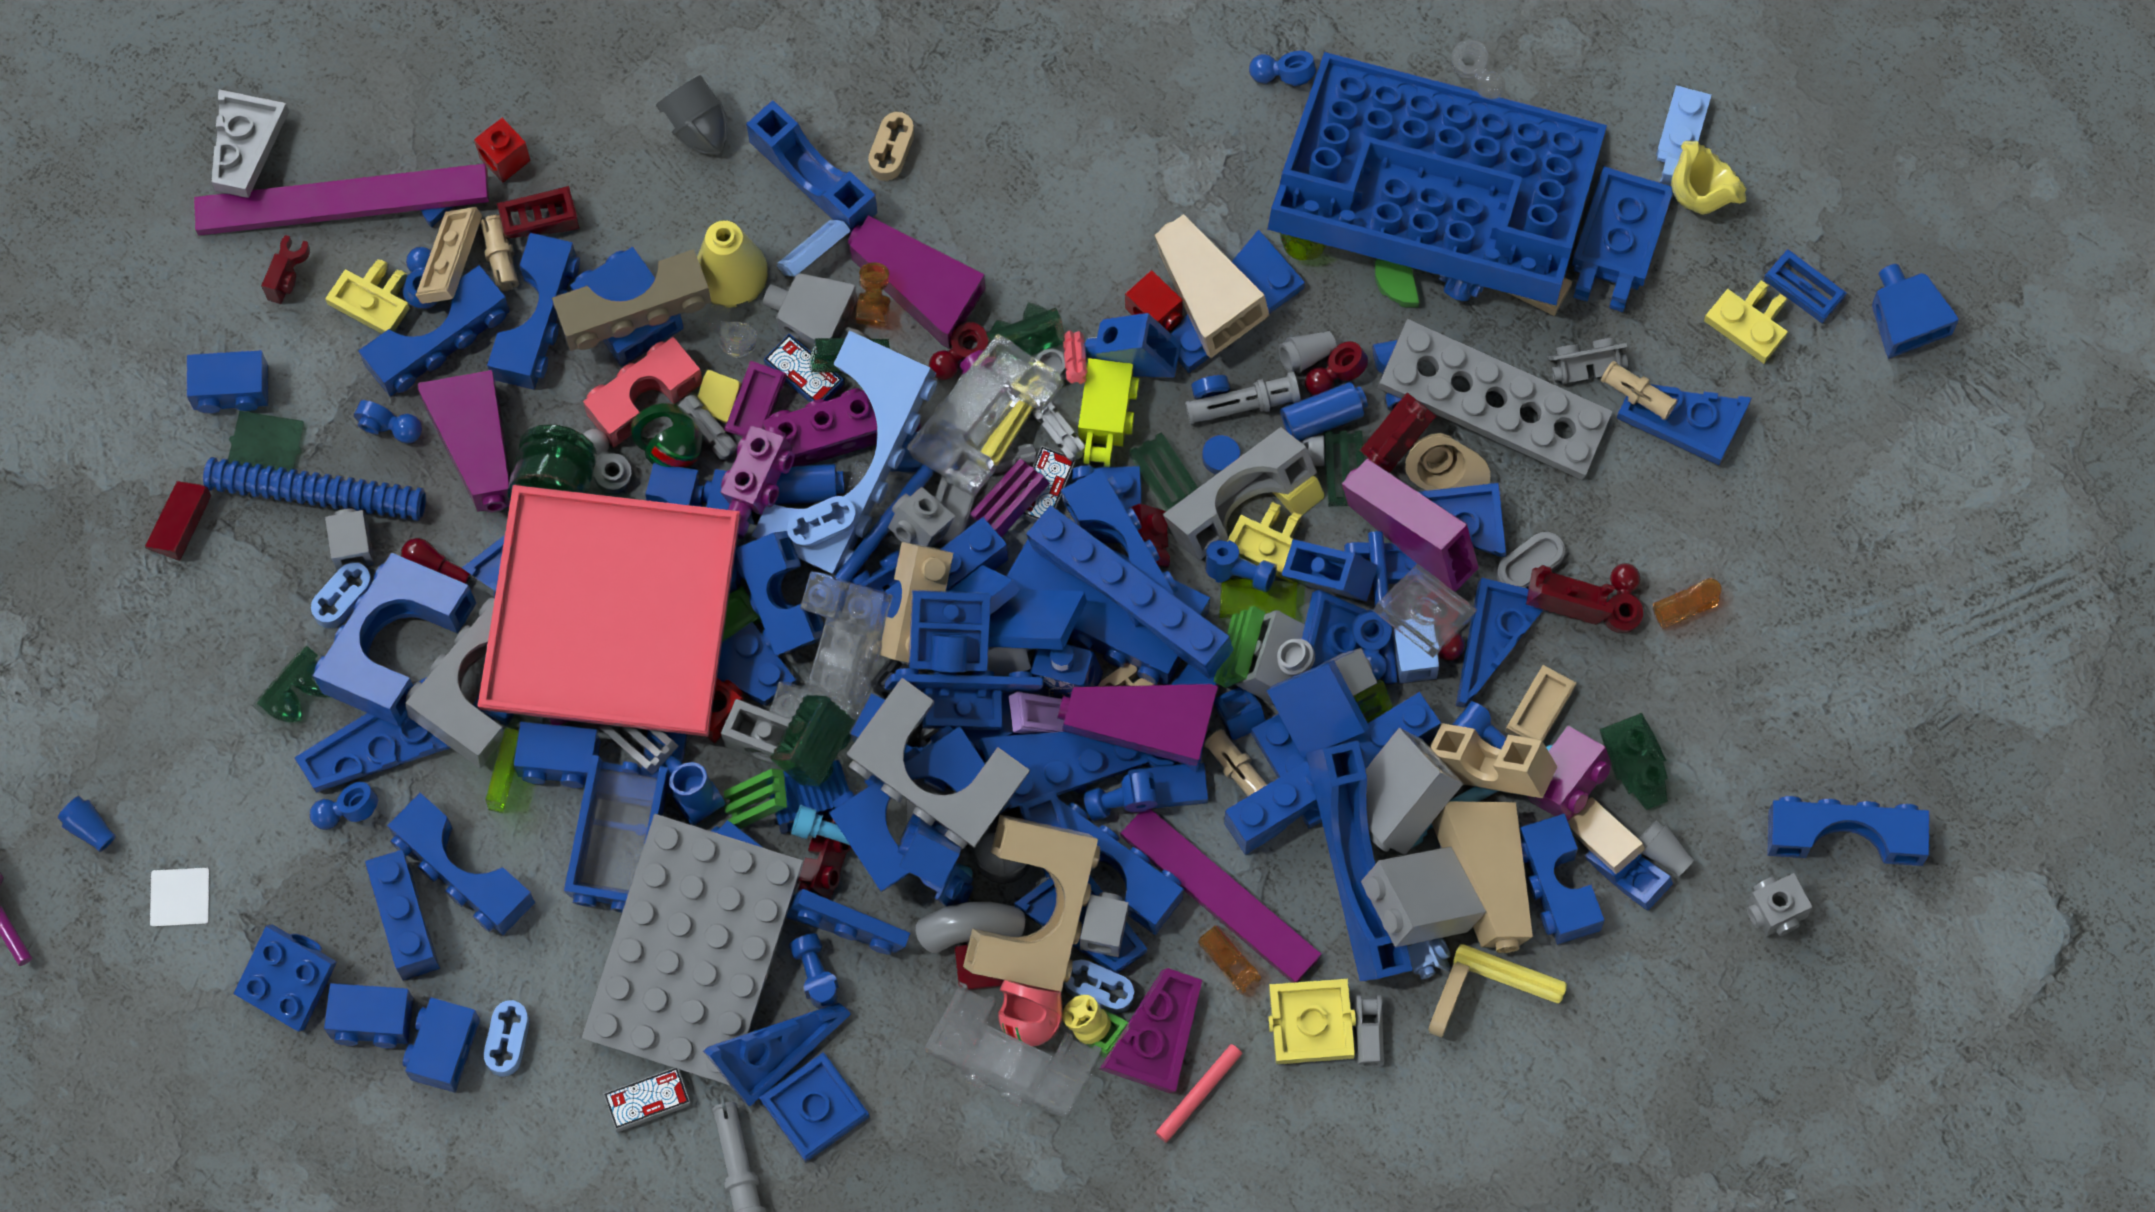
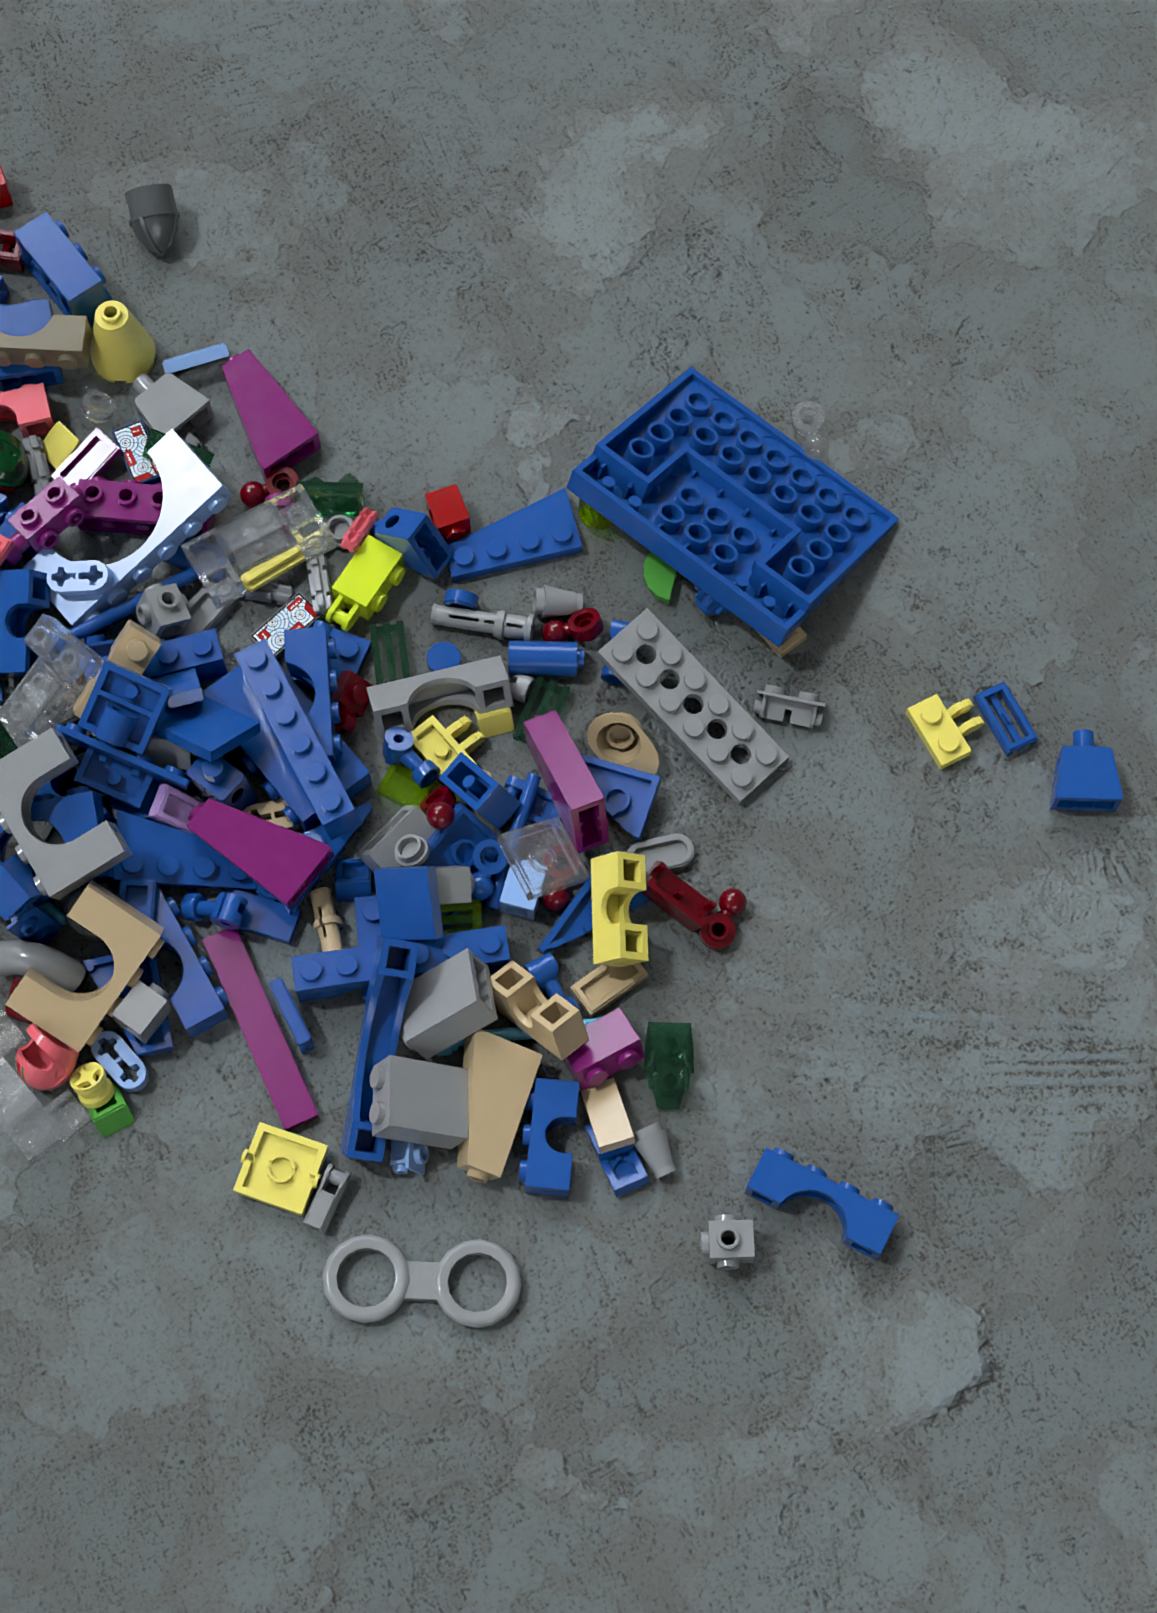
camera: 20 degrees right, 0 degrees up
blue arch [746,100,878,235] -> none
blue brick [775,464,845,505] -> none
clear orange leg [856,262,891,328] -> none
tan beam [868,112,914,181] -> none
magenta tile [970,458,1050,537] -> none
magenta wing [1099,968,1202,1093] -> none
tan slope [1155,214,1270,358] -> none
coral bar [1155,1044,1242,1143] -> none
clear orange bar [1198,925,1262,995] -> none
bright green tile [1214,605,1265,688] -> none
blue plate [1249,51,1316,86] -> none
dark red hinge [1359,392,1436,473] -> none
tan tile [1428,961,1470,1038] -> none
light yellow axle [1453,944,1567,1003] -> none
blue tile [1572,167,1673,312] -> none
tan pin [1601,361,1678,420] -> none
blue wing [1617,384,1752,465] -> none
clear orange bar [1652,578,1722,629] -> none
light blue hinge [1656,85,1711,185] -> none
light yellow hair [1671,140,1746,215] -> none
none -> brick [13,212,112,328]
none -> blue tile [269,977,314,1054]
none -> light grey bar [322,1234,522,1328]
none -> dark red plate [420,785,456,830]
none -> light yellow arch [591,851,649,967]

